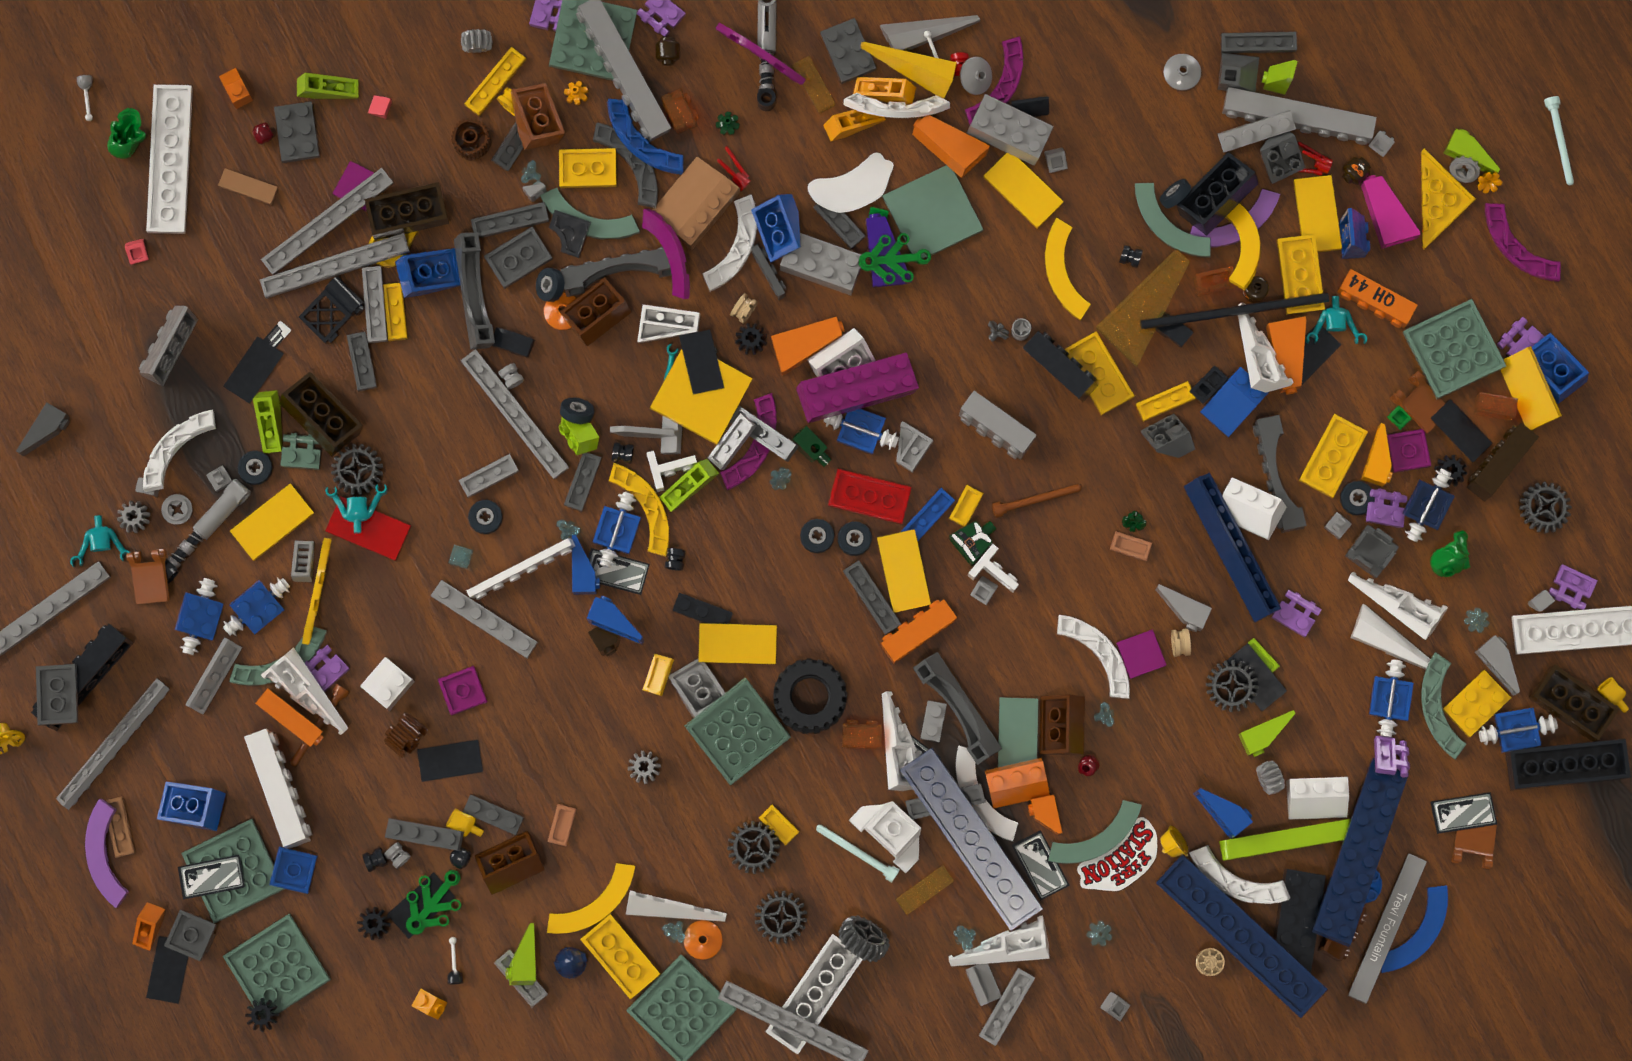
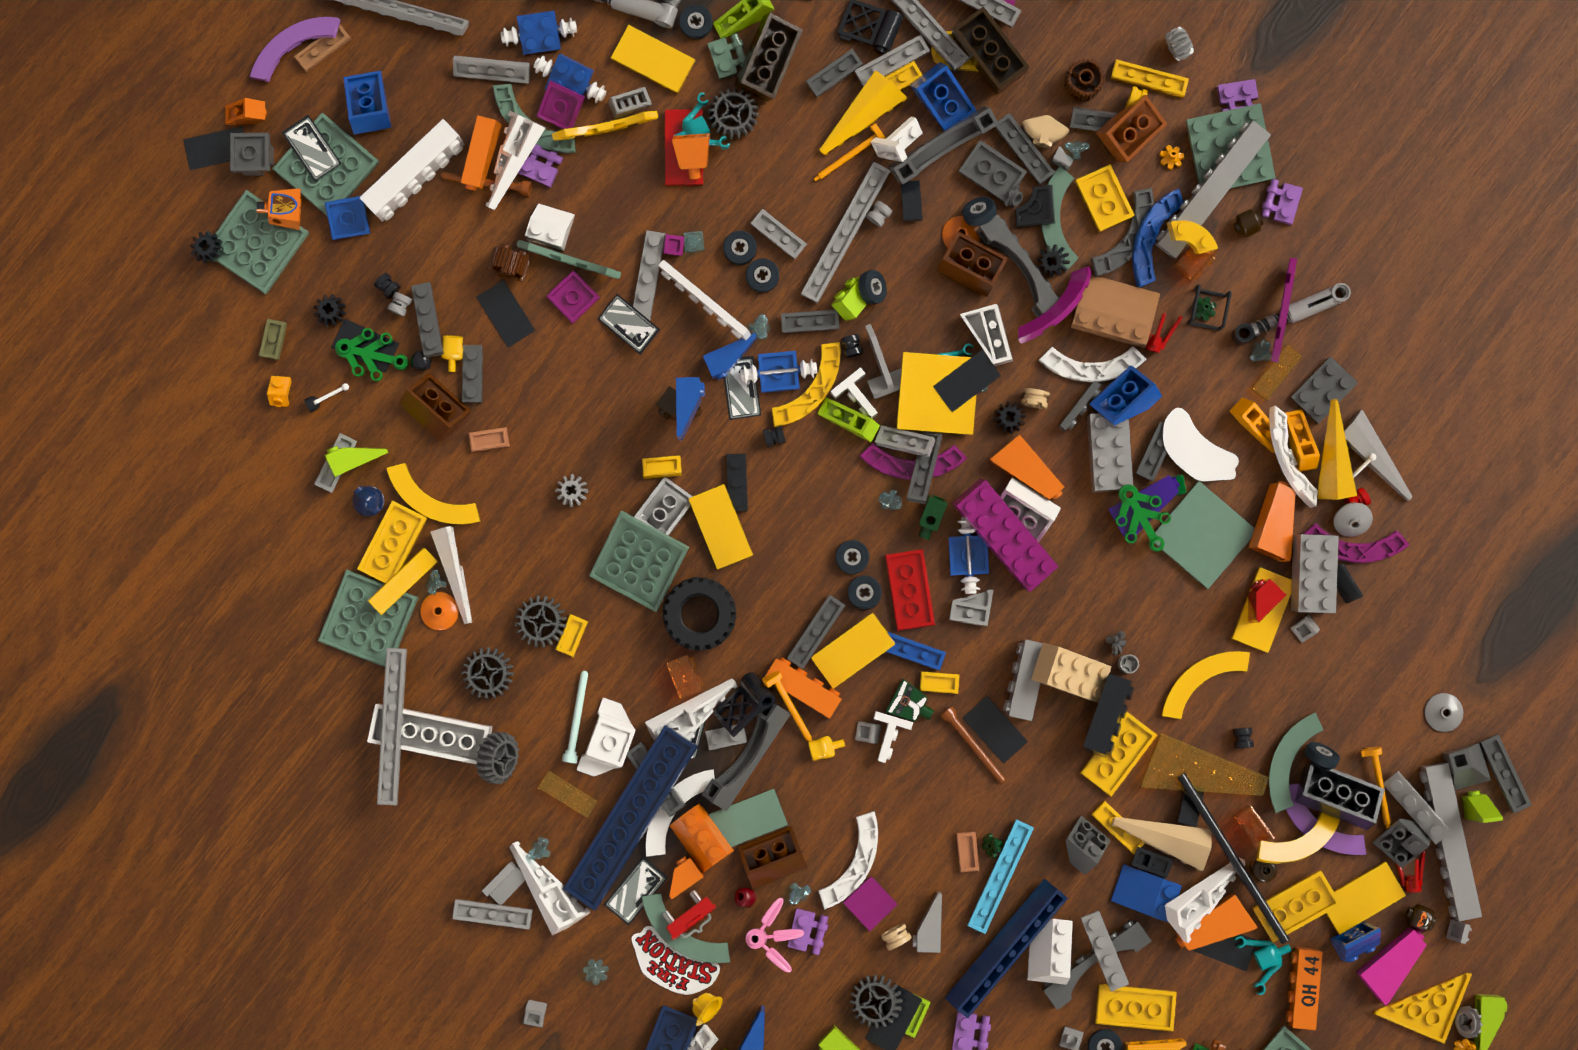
camera: 70 degrees right, 5 degrees up
none -> orange torso [257,189,302,230]
none -> olive plate [259,319,287,360]
none -> yellow tile [367,547,438,615]
none -> sand green tile [516,240,621,279]
none -> magenta tile [536,81,585,129]
none -> sticker [598,294,660,355]
none -> magenta plate [662,234,684,256]
none -> red piece [662,890,716,941]
none -> orange torso [672,133,710,179]
none -> black piece [713,672,775,737]
none -> black bush [746,258,779,293]
none -> bright pink plant [746,898,804,973]
none -> light orange piece [762,671,812,742]
none -> medium lavender plate [787,908,828,955]
none -> yellow piece [808,736,845,761]
none -> light orange piece [814,124,886,181]
none -> yellow wedge [820,70,907,156]
none -> white bracket [871,117,922,162]
none -> black sticker [963,696,1028,763]
none -> medium azure plate [967,819,1034,934]
none -> dark grey plate [1004,185,1023,208]
none -> tan piece [1022,115,1069,148]
none -> tan brick [1031,642,1111,703]
none -> black gear [1037,244,1070,277]
none -> light grey plate [1080,910,1129,992]
none -> tan wedge [1112,817,1212,872]
none -> yellow brick [1167,220,1218,254]
none -> black piece [1187,284,1232,331]
none -> red slope [1248,579,1286,623]
none -> clear light blue plant [1250,340,1271,362]
none -> light orange piece [1361,747,1390,830]

